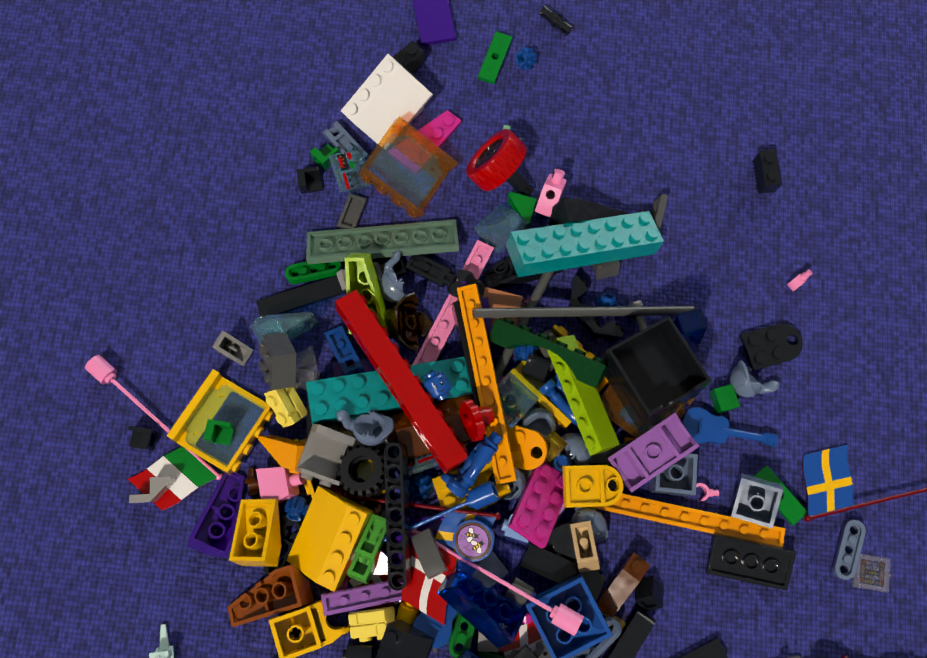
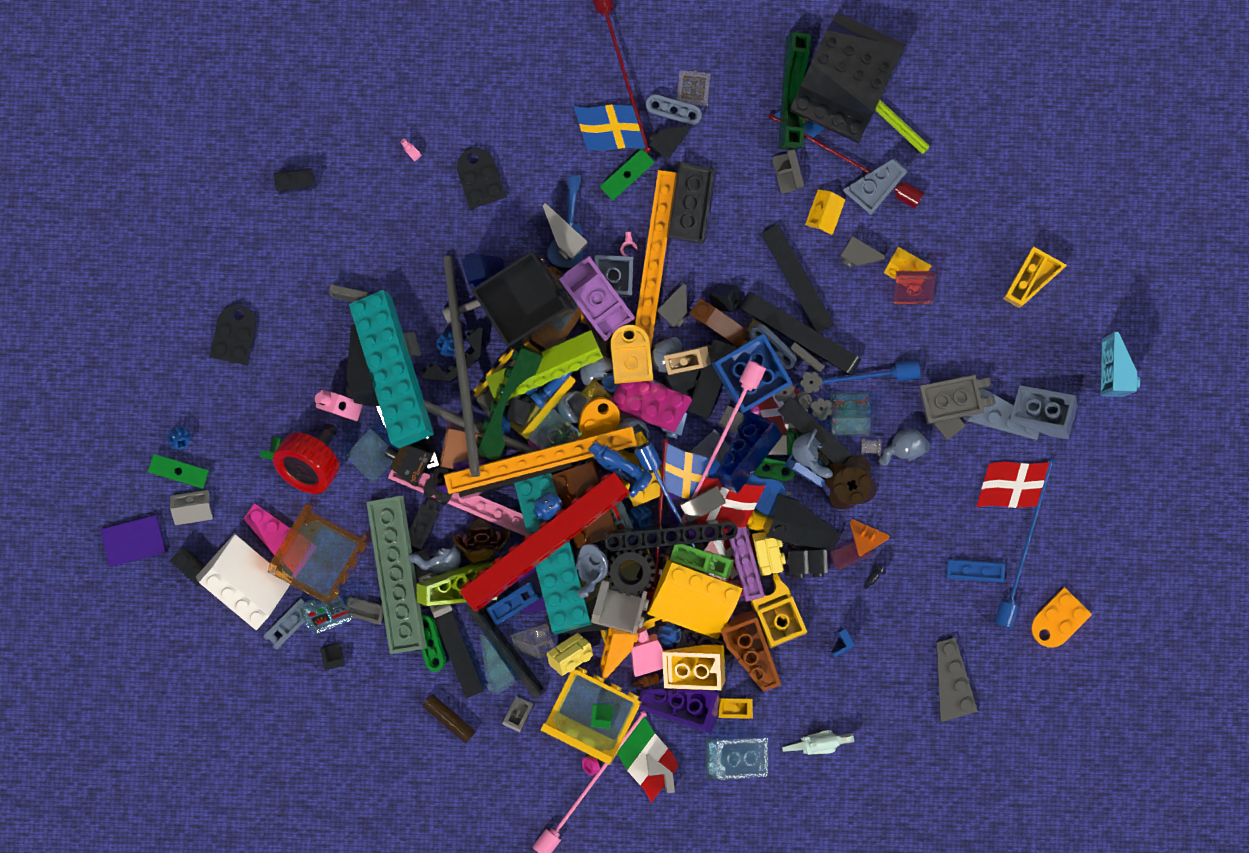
camera: 90 degrees left, 10 degrees up
black panel [128,426,158,451] -> none
dark grey brick [259,332,296,390] -> none
green panel [310,144,340,171] -> none
tile [452,518,495,562] -> none
red plant [459,399,494,442] -> none
green slope [507,192,536,230] -> none
black pin [539,5,573,36] -> none
green panel [709,384,740,414] -> none
sand blue piece [729,360,780,397] -> none
sand blue brick [731,473,783,529] -> none
none -> light grey panel [170,490,213,525]
none -> black plate [210,305,256,366]
none -> torso [384,445,433,487]
none -> dark brown axle [422,694,476,744]
none -> black tile [465,604,546,699]
none -> light grey slope [543,203,588,260]
none -> dark pink tile [582,755,600,776]
none -> black slope [648,126,690,161]
none -> dark grey slope [657,283,687,328]
none -> clear light blue slope [706,738,768,780]
none -> yellow slope [719,698,753,719]

